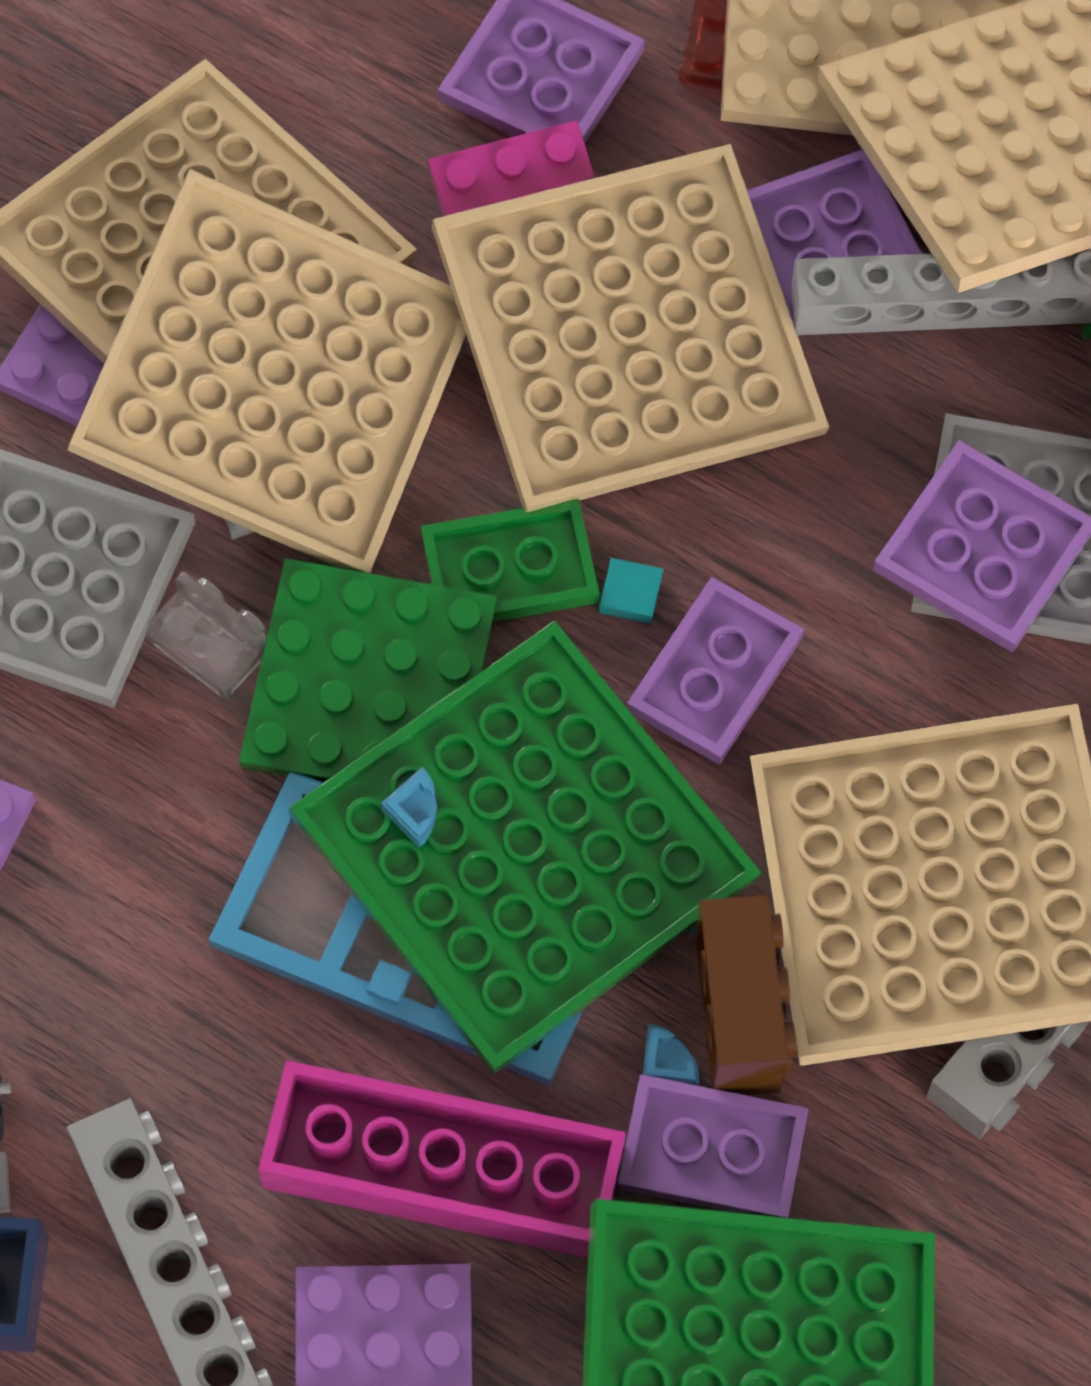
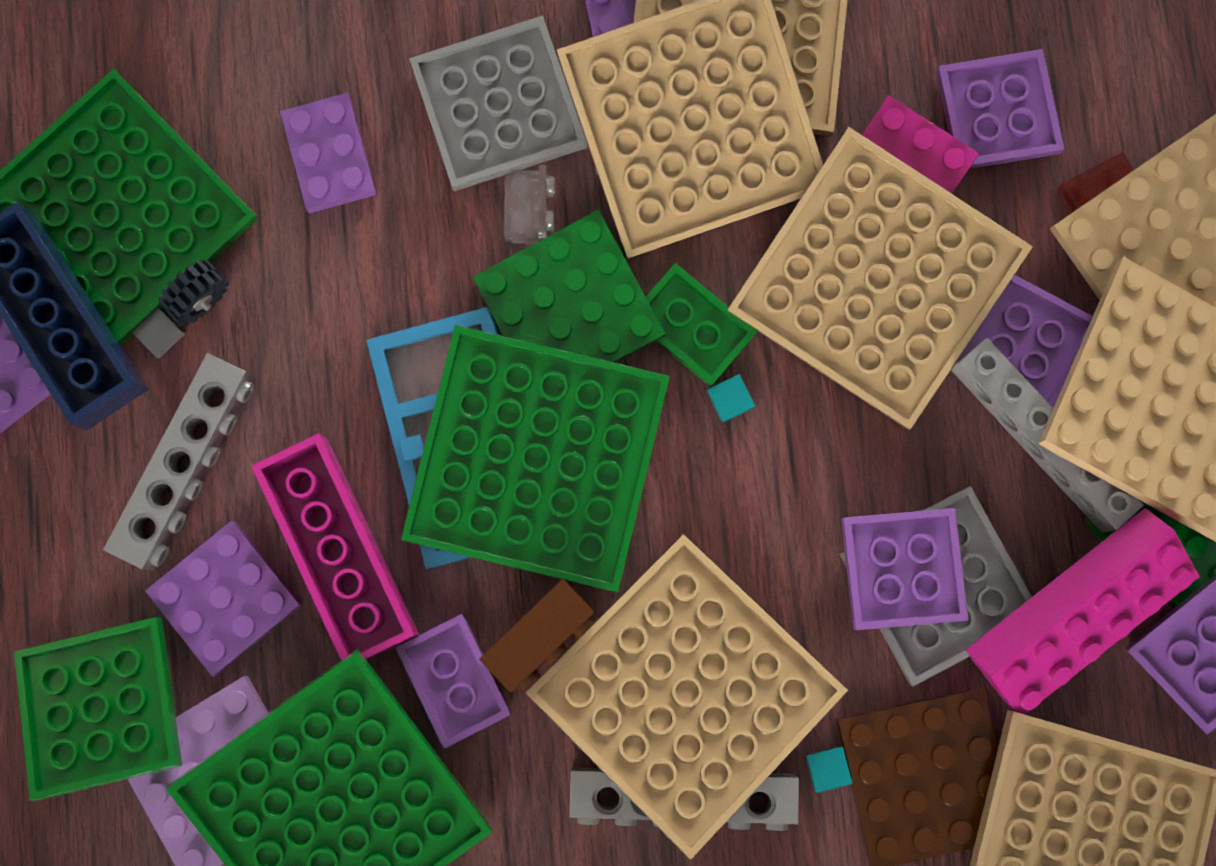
camera: 55 degrees right, 15 degrees up
dark azure tile [381,767,437,848] -> none
medium lavender plate [627,576,805,765] -> none
dark azure tile [643,1024,699,1086] -> none

